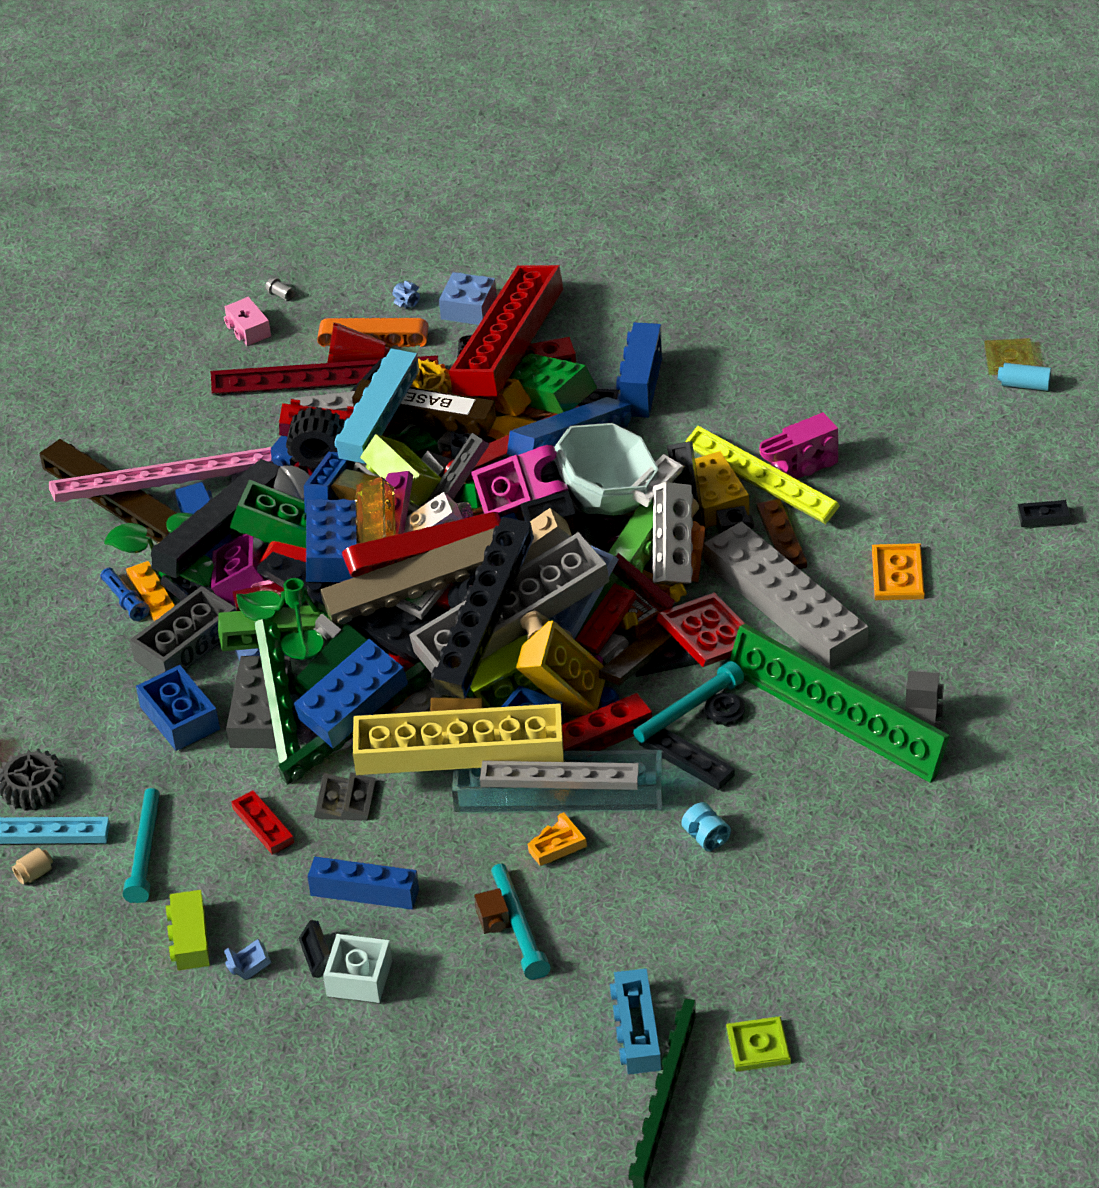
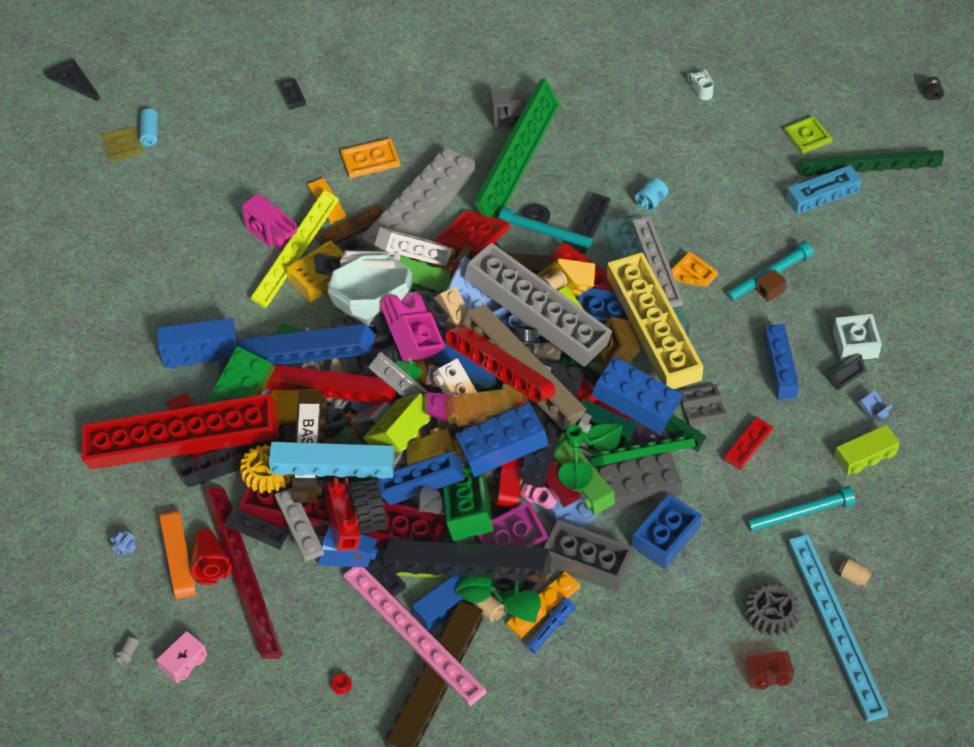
camera: 110 degrees left, 10 degrees up
black brick [431,517,534,699] -> none
medium blue brick [439,272,497,325] -> none
none -> light orange tile [308,178,346,224]
none -> red plate [331,674,352,695]
none -> light aqua piece [687,69,714,100]

